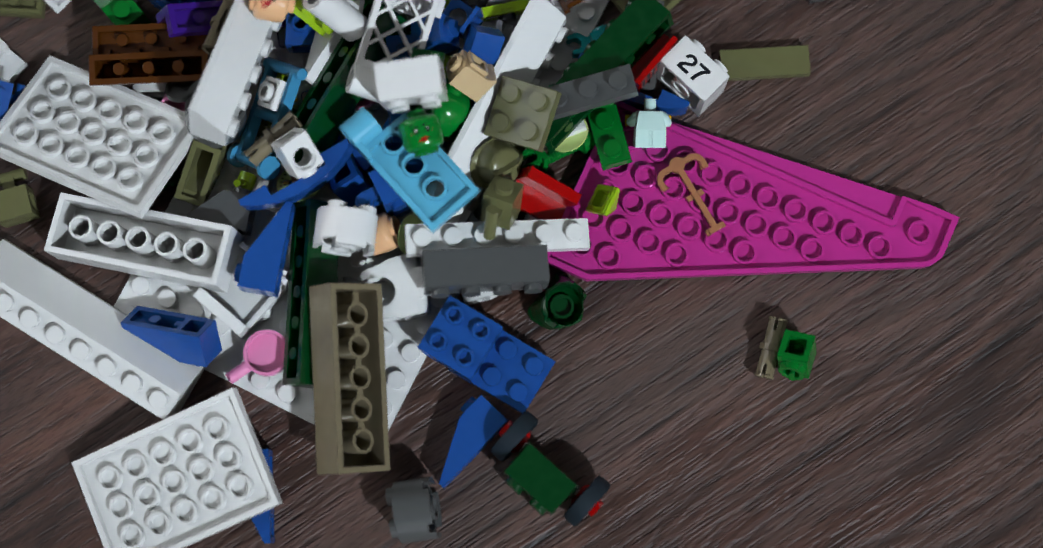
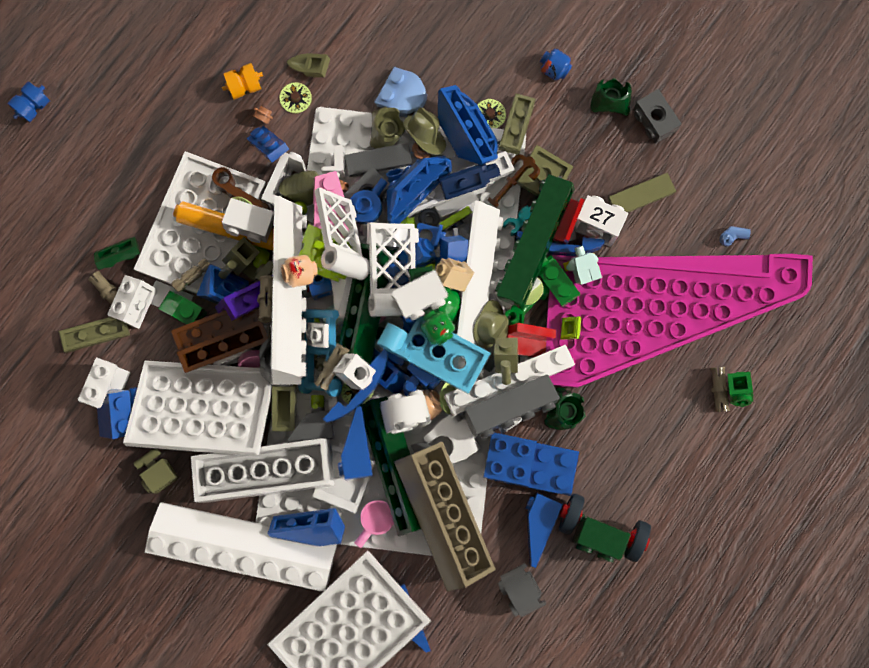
camera: 25 degrees left, 0 degrees up
dark grey piece [165,82,194,103] -> none
olive plate [484,76,562,153] -> none
dark grey plate [547,64,639,120] -> none
nougat piece [657,153,726,237] -> none
none -> medium blue arm [719,226,751,246]

